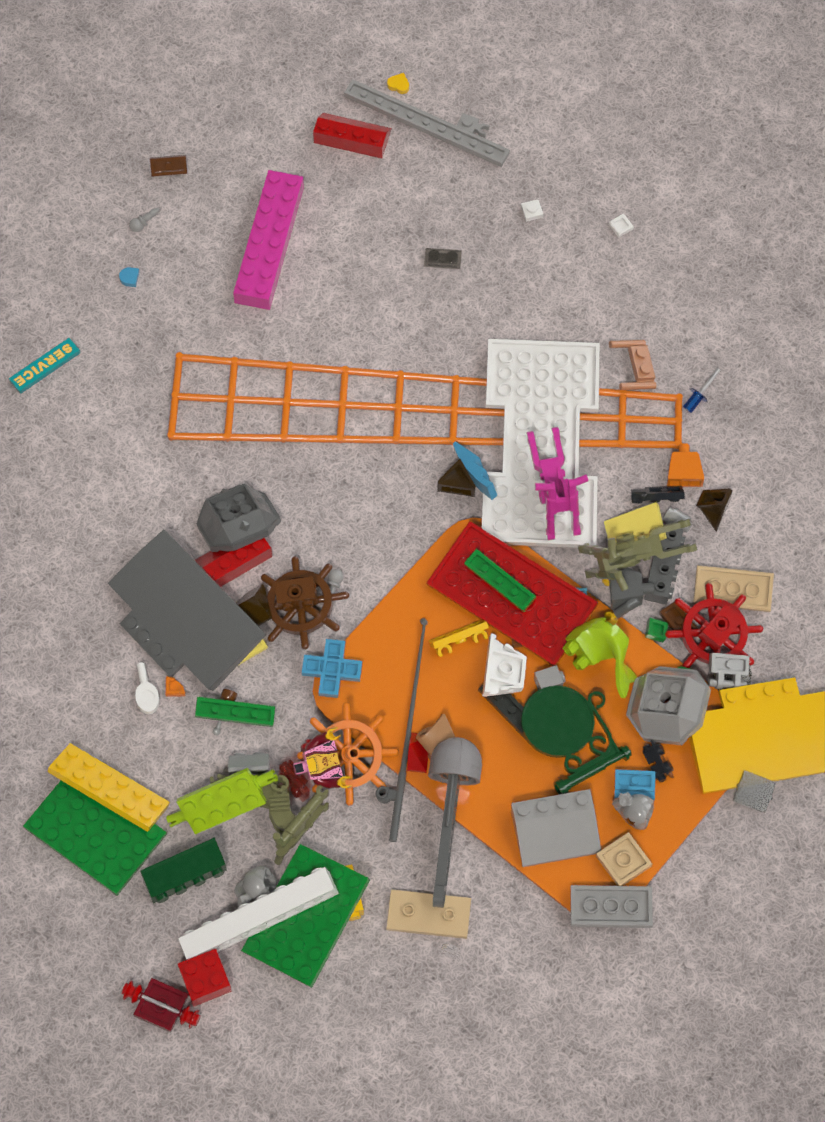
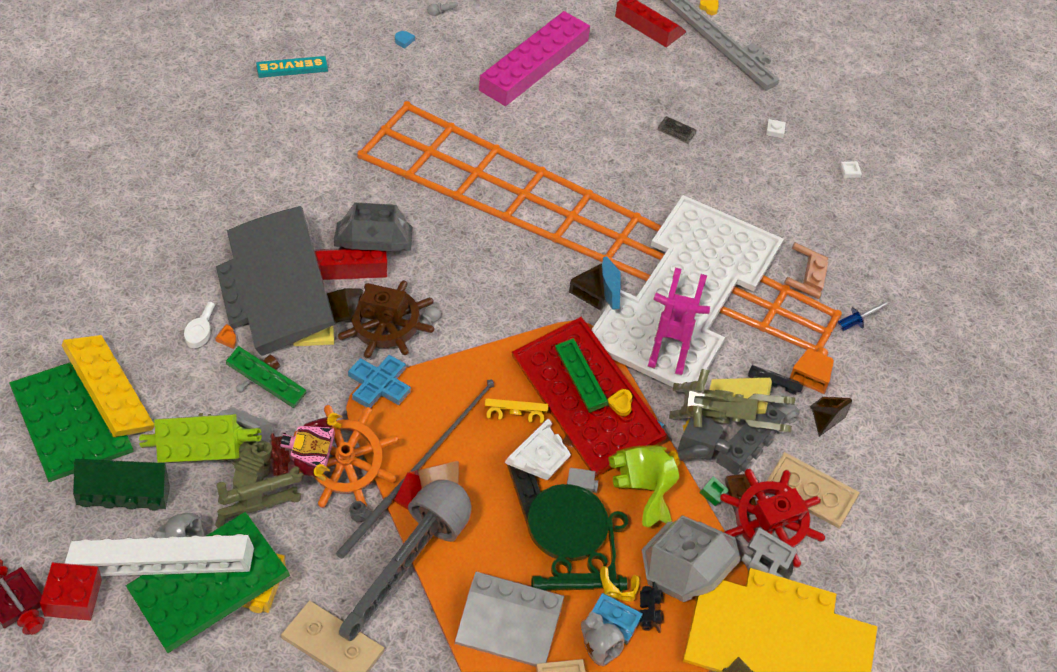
camera: 20 degrees right, 15 degrees down
none -> yellow cap [600,566,639,602]
none -> yellow tile [607,389,632,416]

